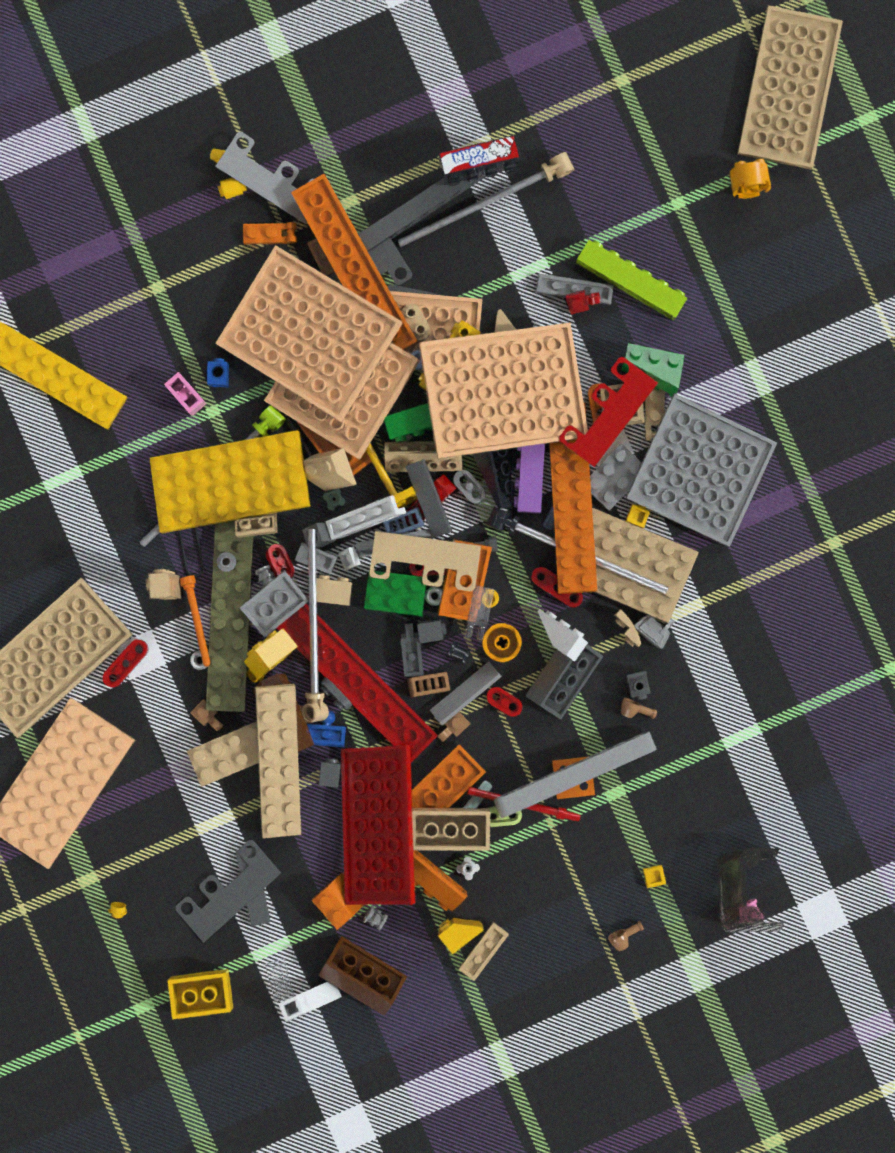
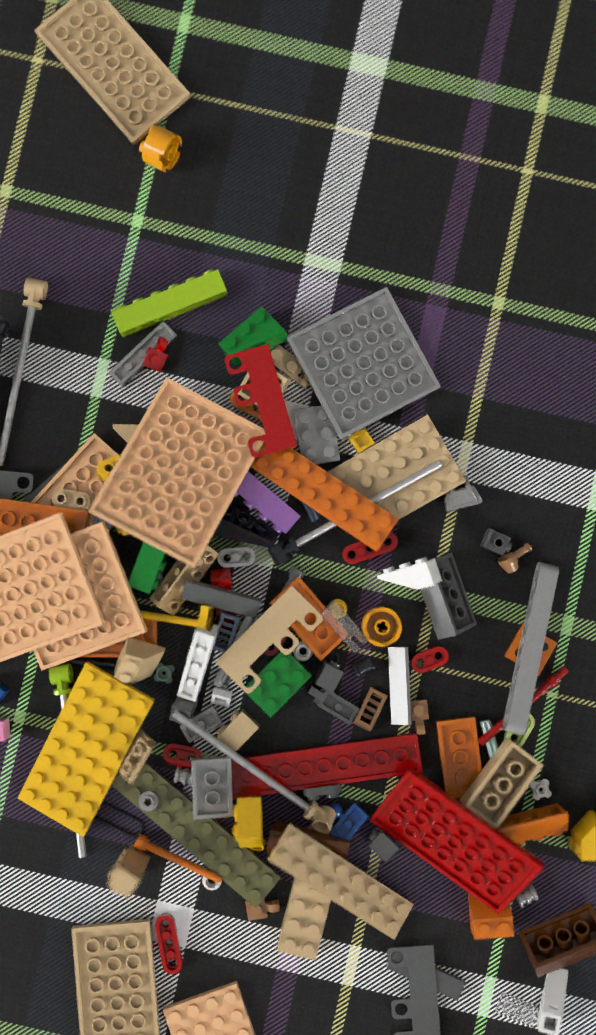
camera: 60 degrees left, 0 degrees up
tan slope [614,609,641,647] -> none

